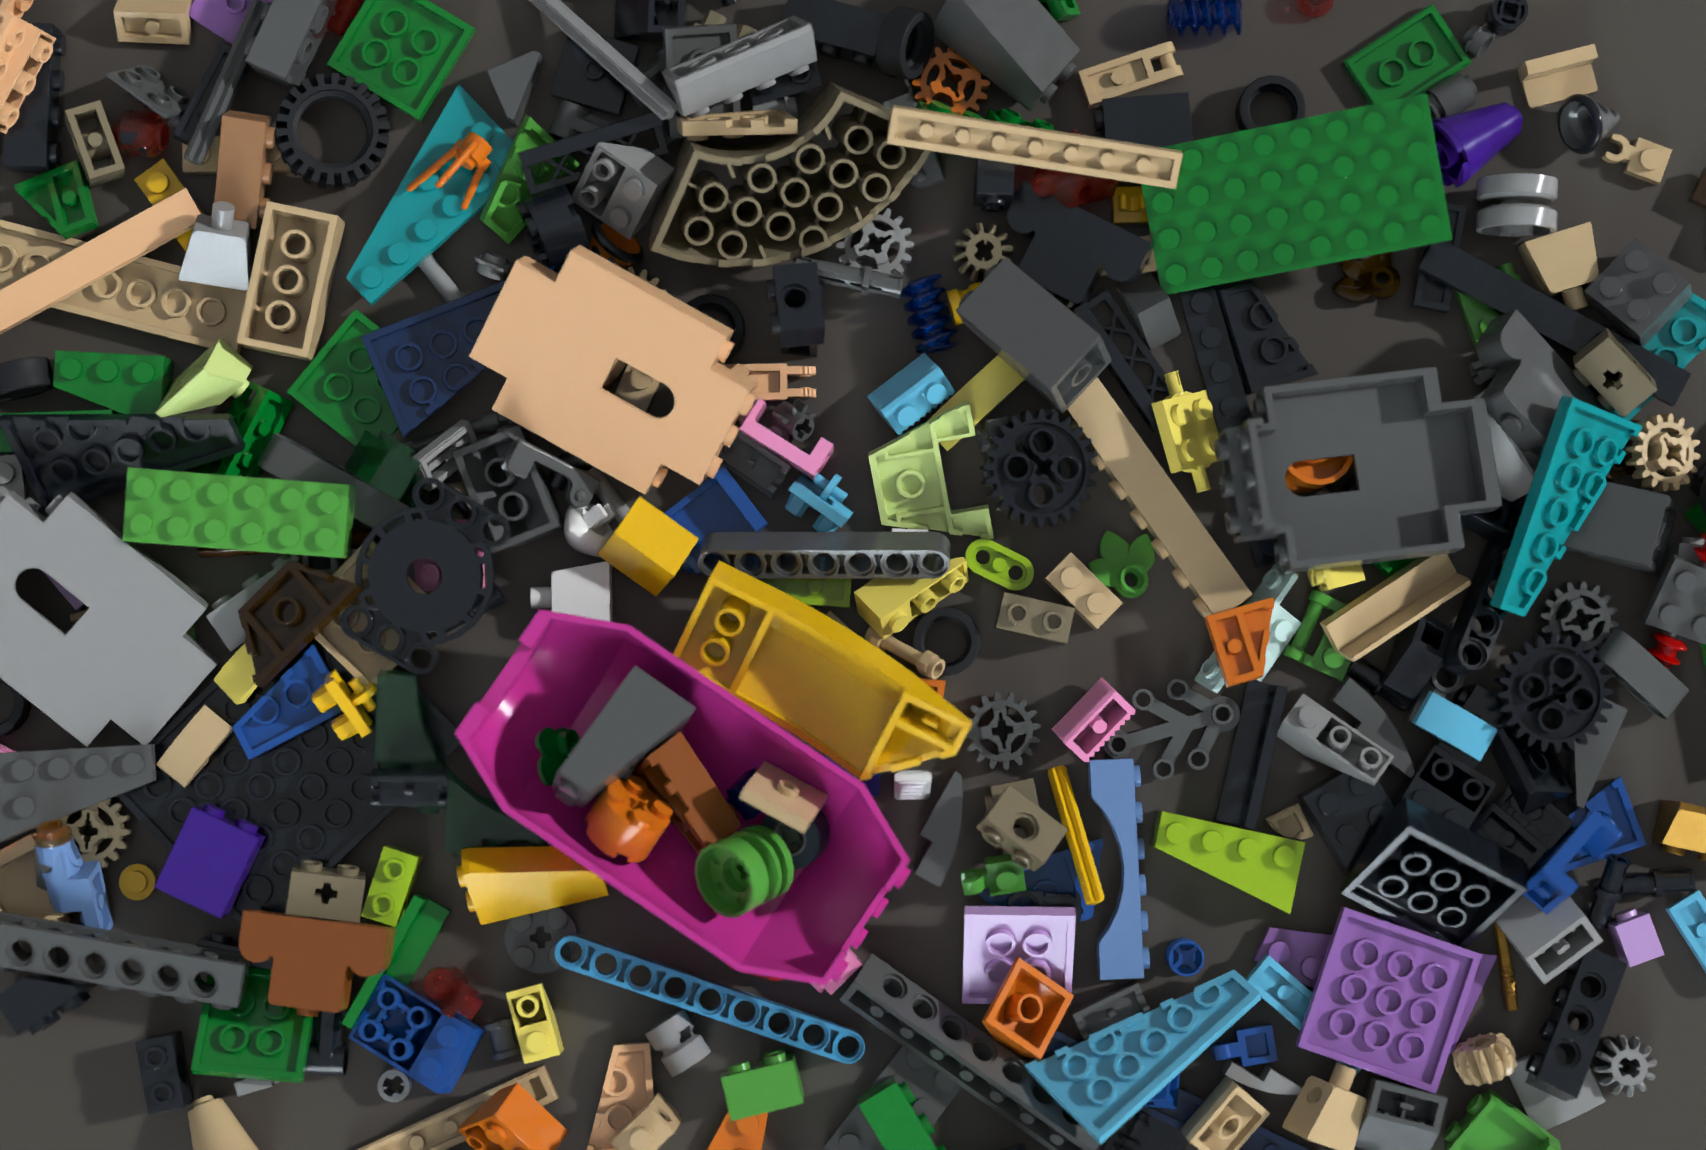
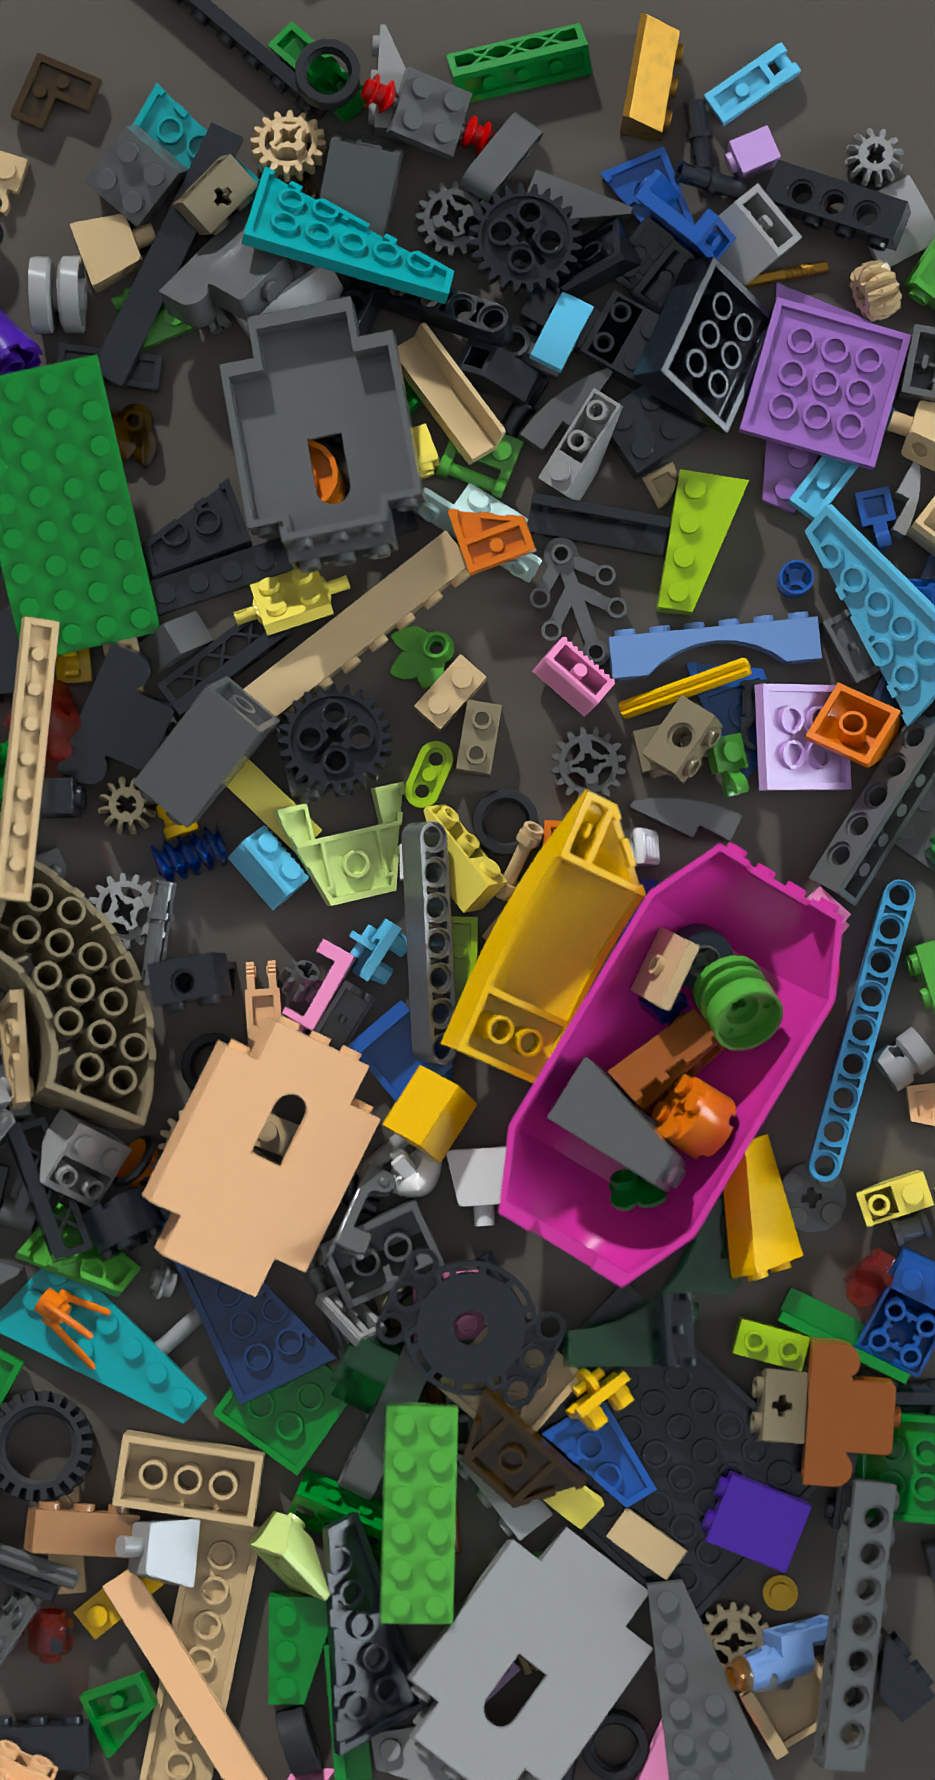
camera: 90 degrees left, 0 degrees up
dark tan brick [65,100,125,188] -> none

